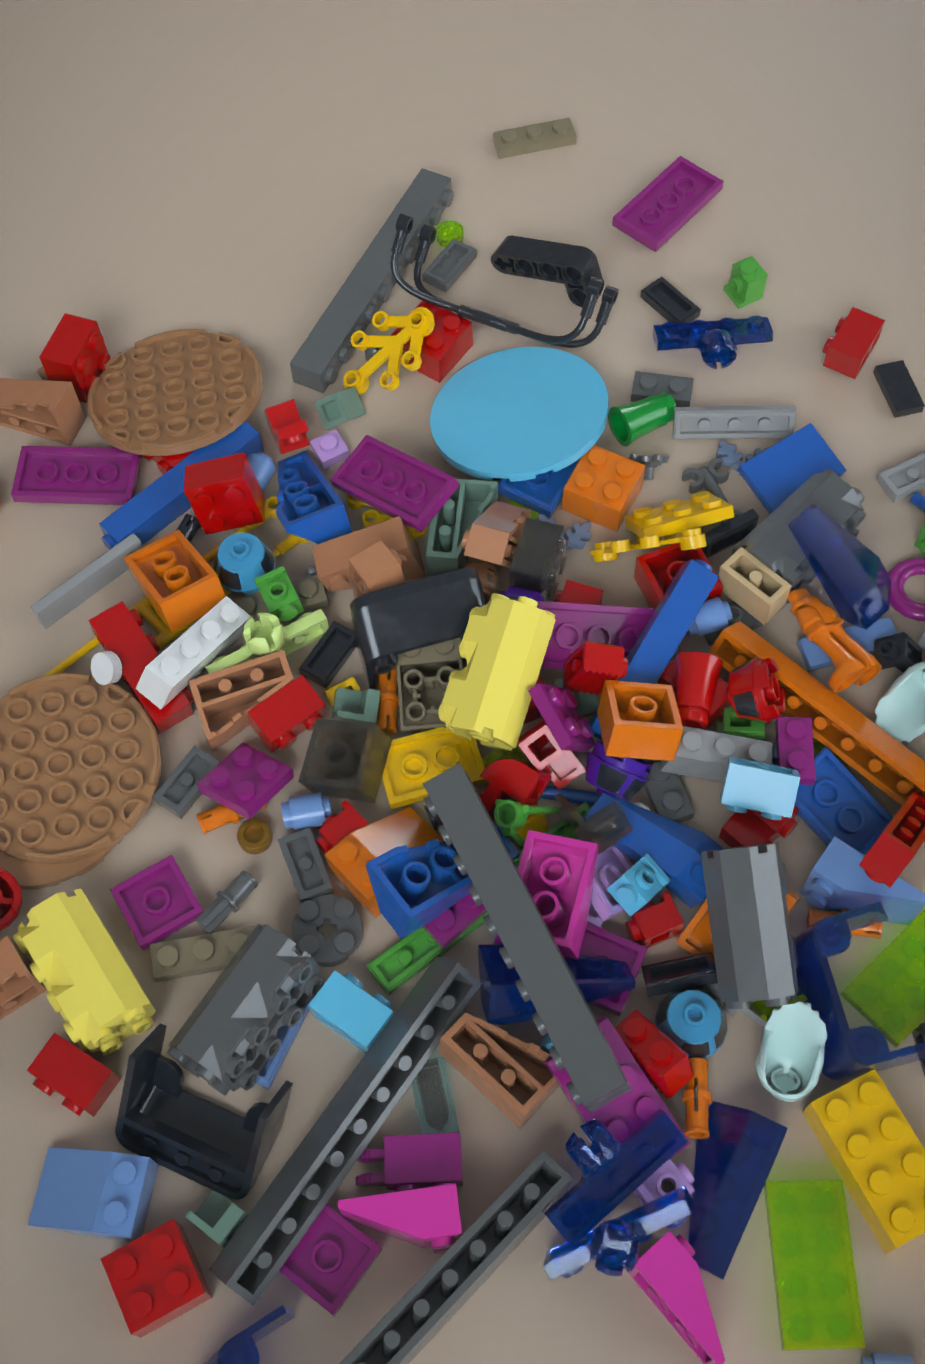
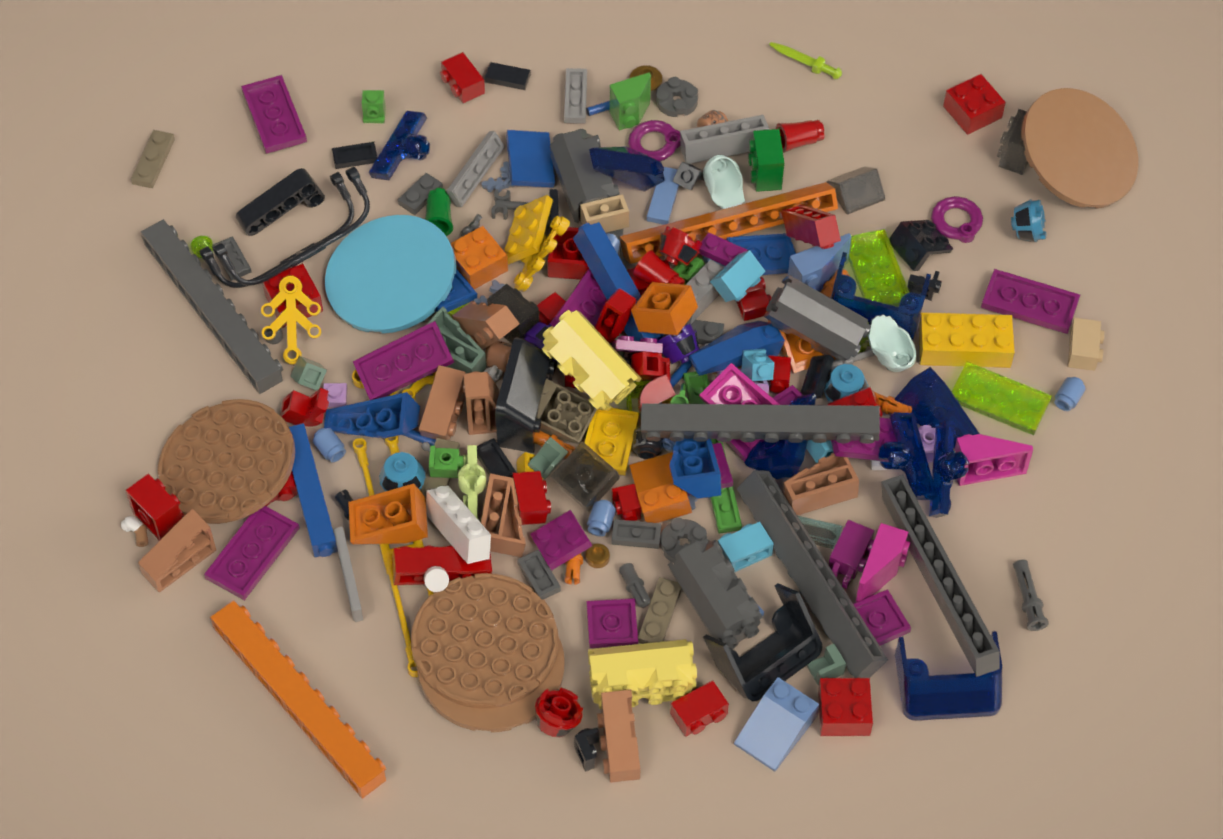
camera: 65 degrees left, 5 degrees down
red brick [184,452,265,535] -> none
clear smoke bracket [555,792,633,854] -> none
orange piece [788,588,882,693] -> none

